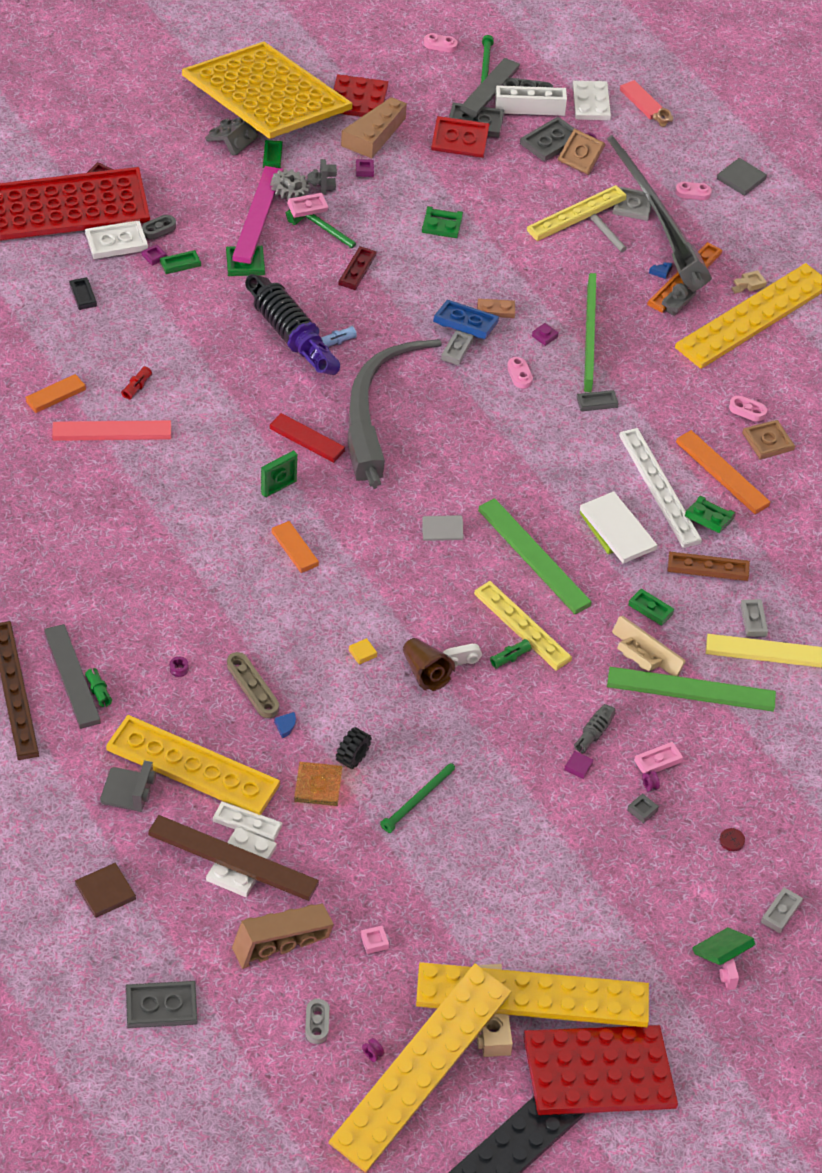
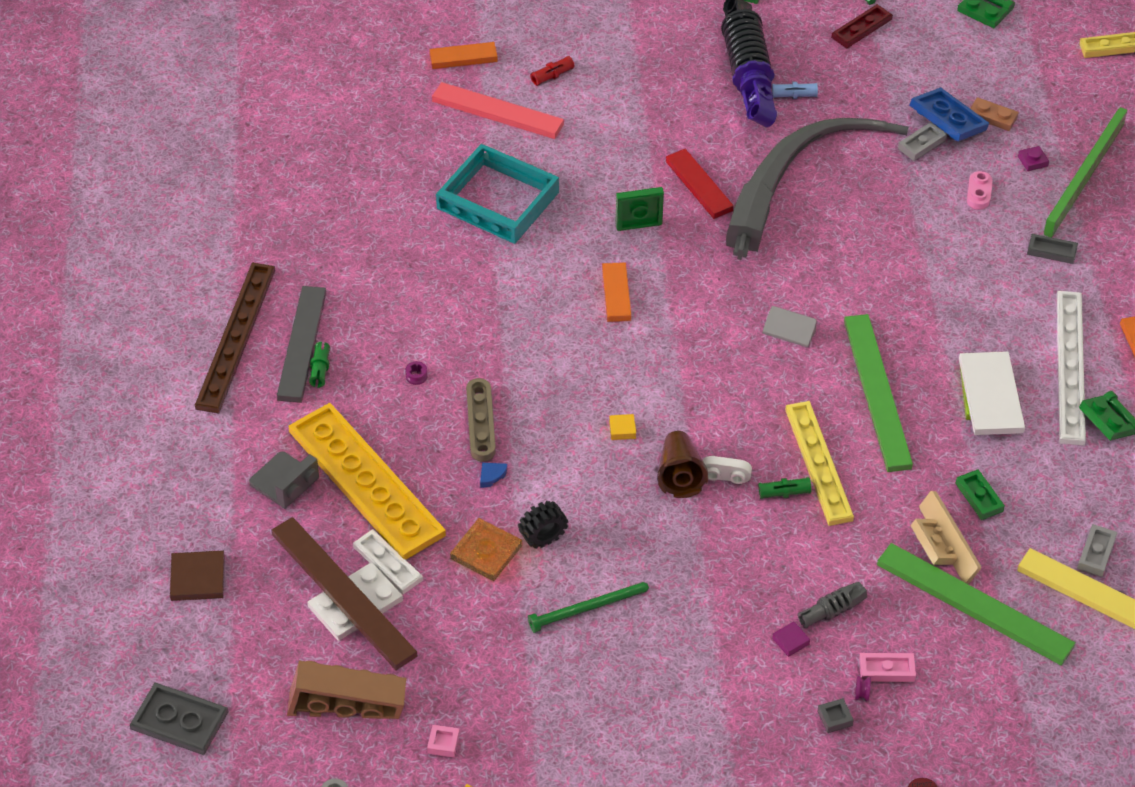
camera: 30 degrees right, 0 degrees up
dark orange plate [667,551,750,581] -> none
none -> teal window [436,144,559,244]

